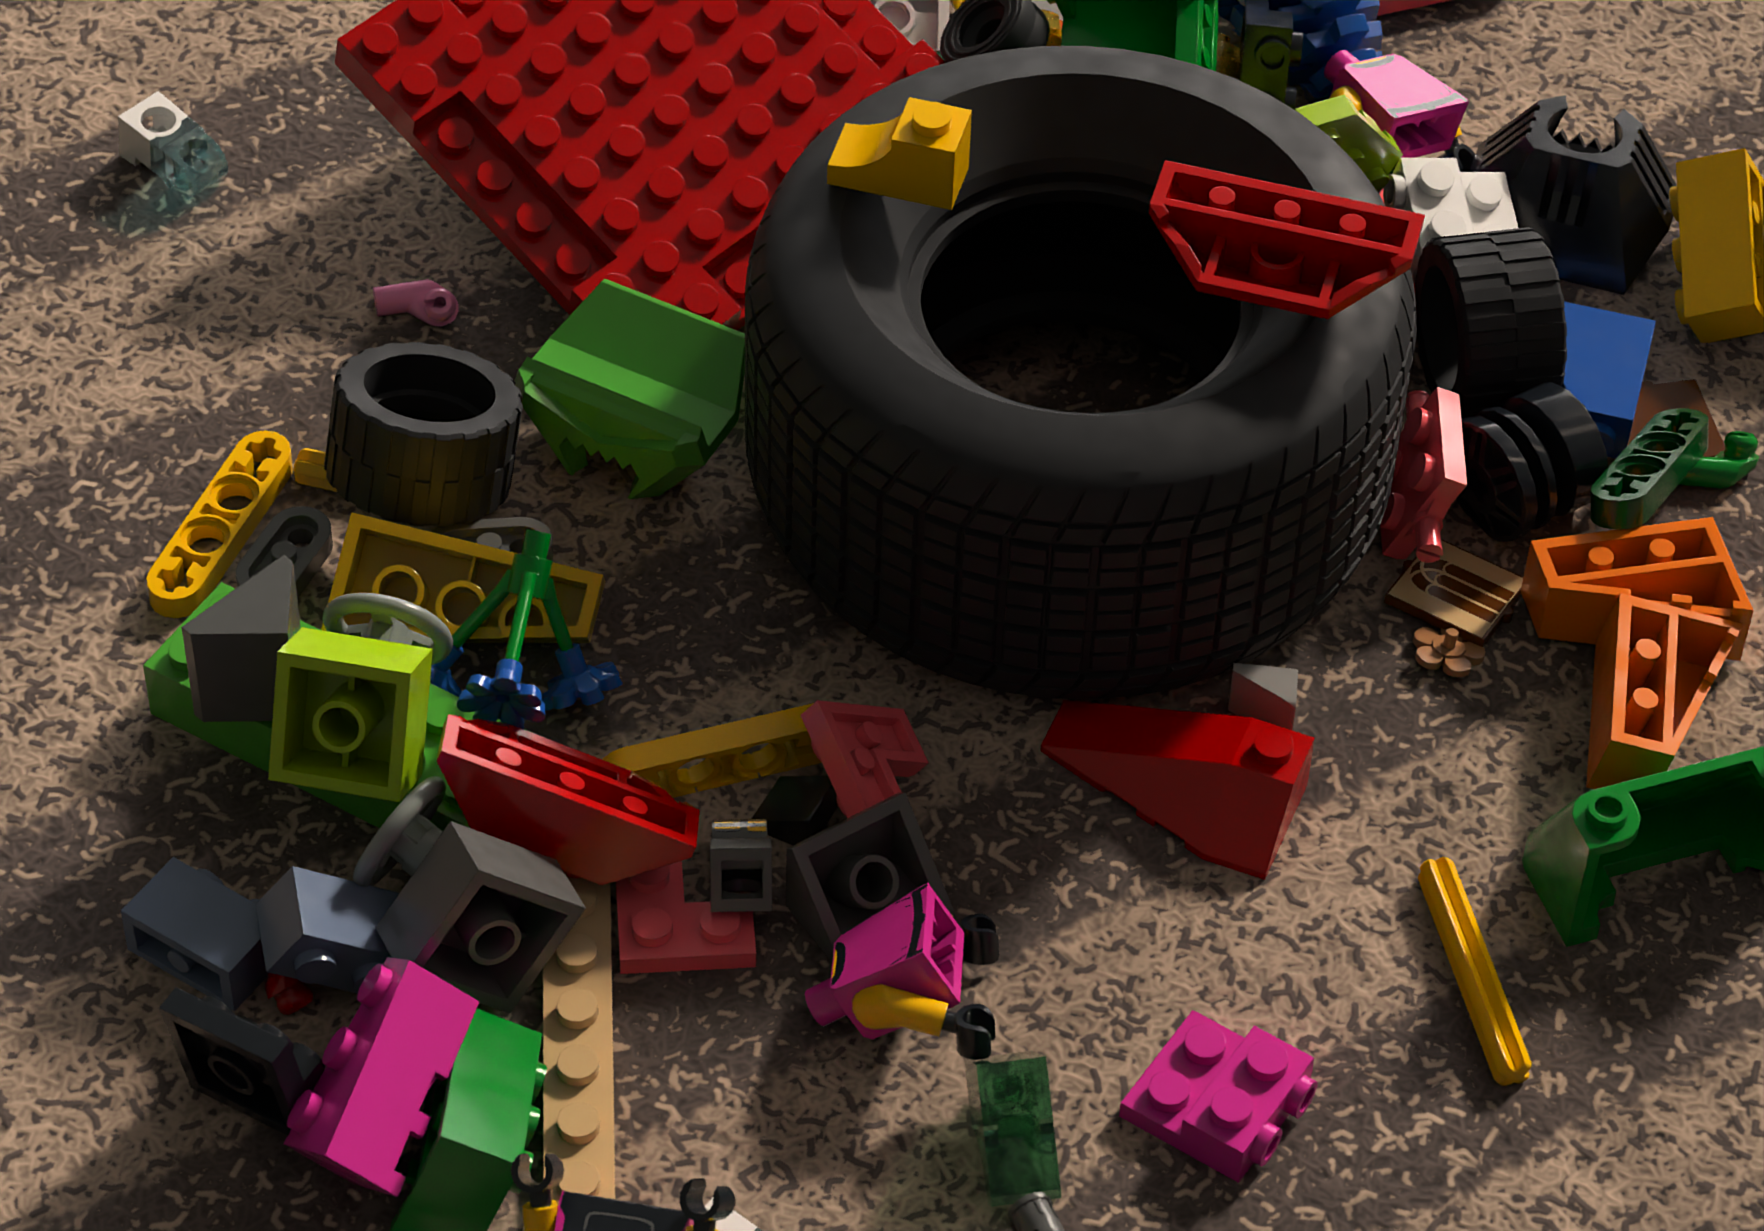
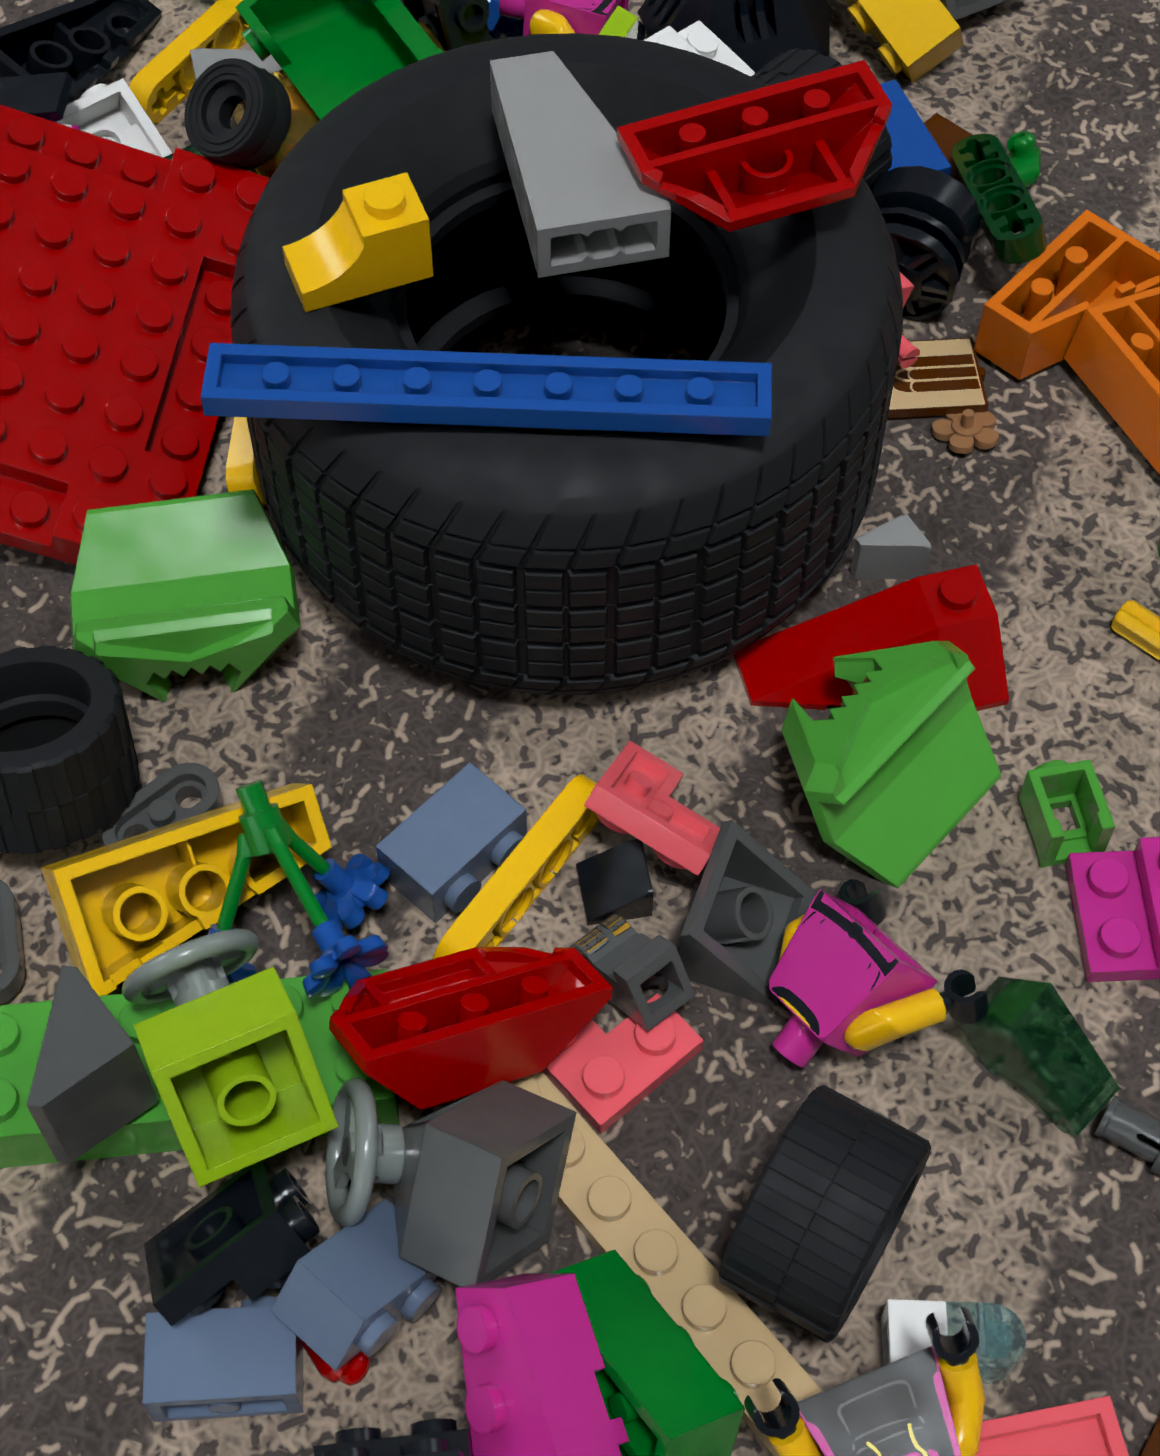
camera: 35 degrees left, 10 degrees up
none -> black plate [144,1160,320,1327]
none -> blue plate [200,343,772,436]
none -> sand blue brick [376,763,527,924]
none -> light grey slope [490,51,671,278]
none -> black tyre [718,1085,932,1343]
none -> bright green helmet [781,641,1001,889]
none -> bright green window [1019,759,1115,868]

